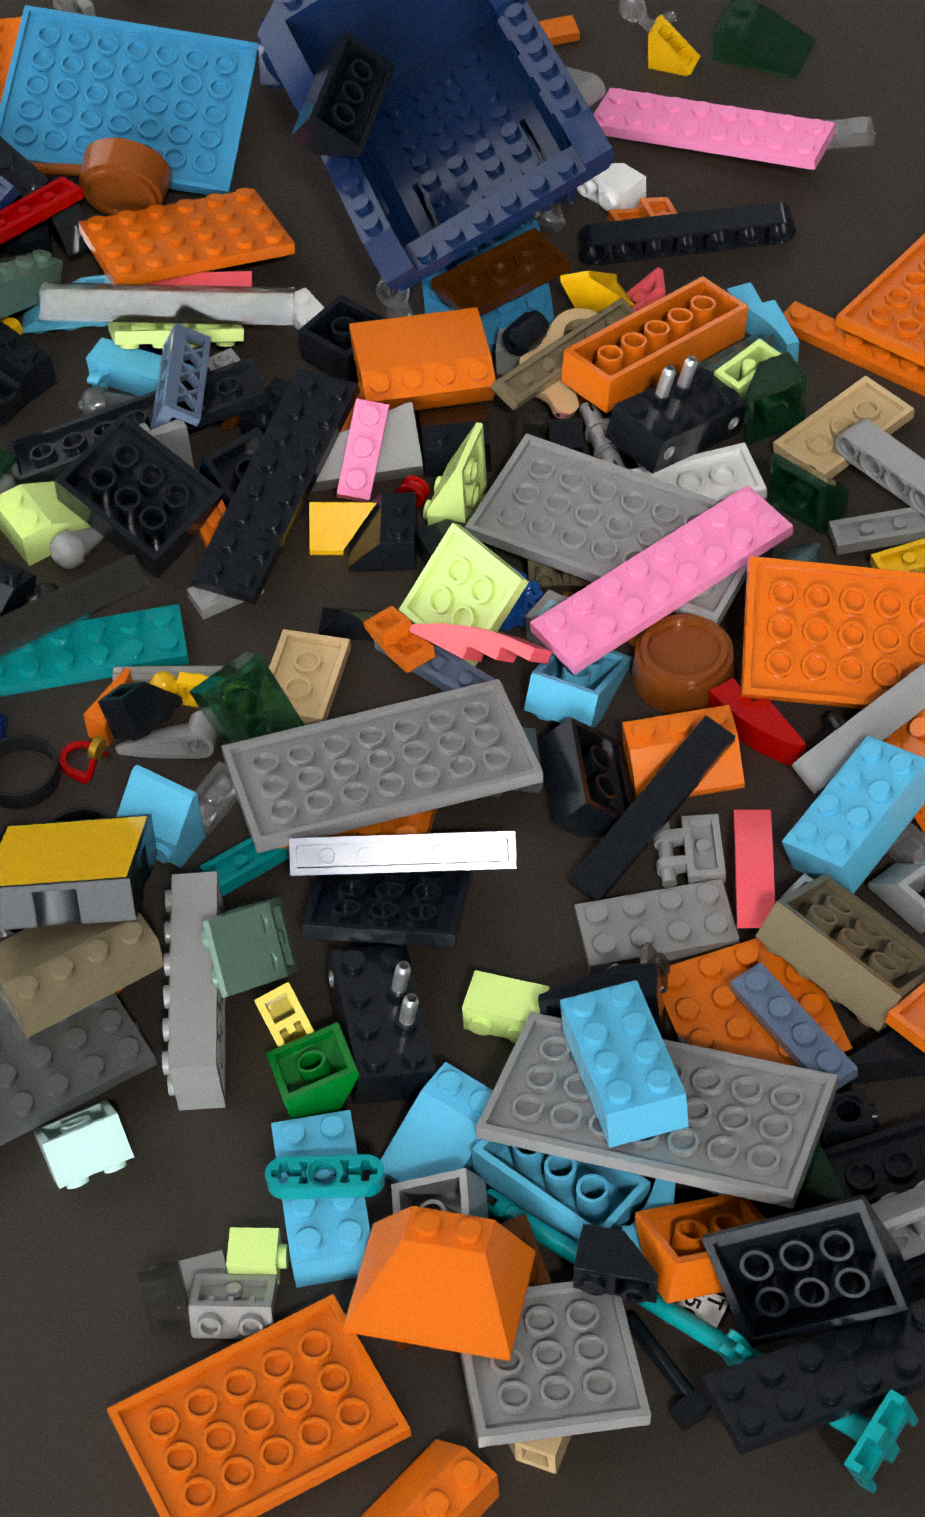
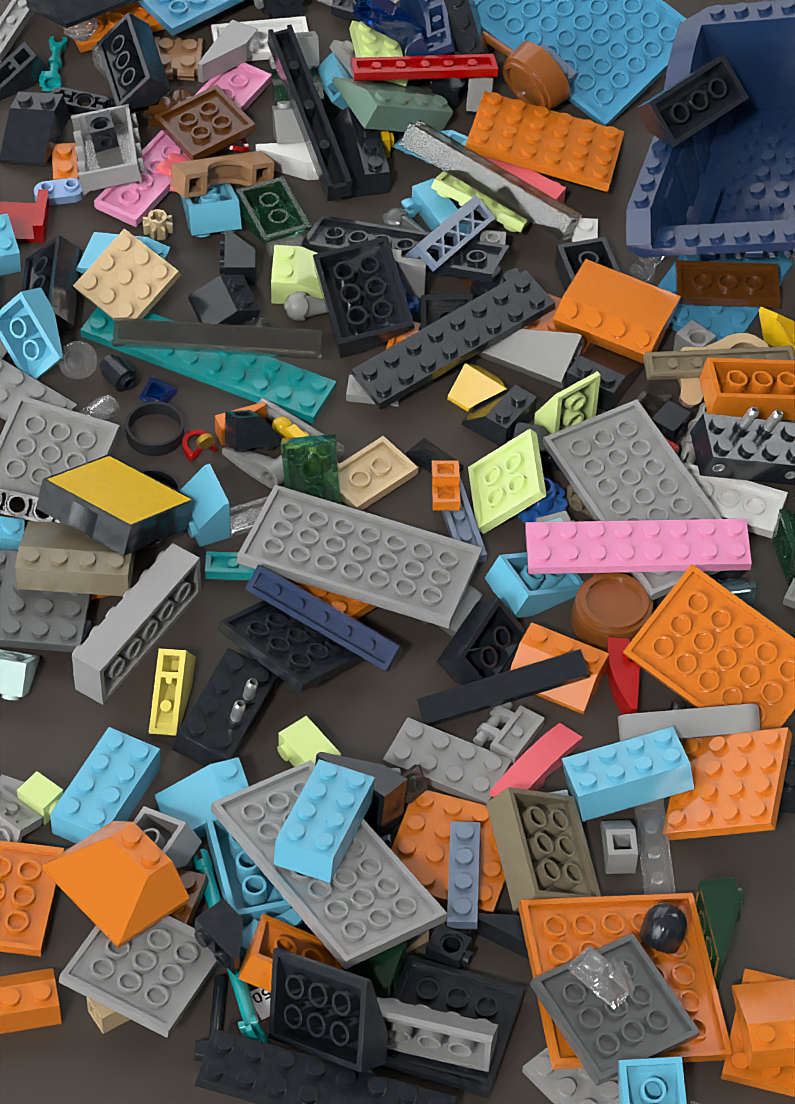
camera: 30 degrees right, 0 degrees up
sand green slope [201,897,298,998] -> none
teal beam [265,1154,385,1199] -> none
green slope [266,1022,360,1119] -> none
bright pink plate [336,398,389,502] -> none
red bush [396,475,430,508] -> none
coral slope [409,623,553,664] -> none
black brick [502,310,549,356] -> none

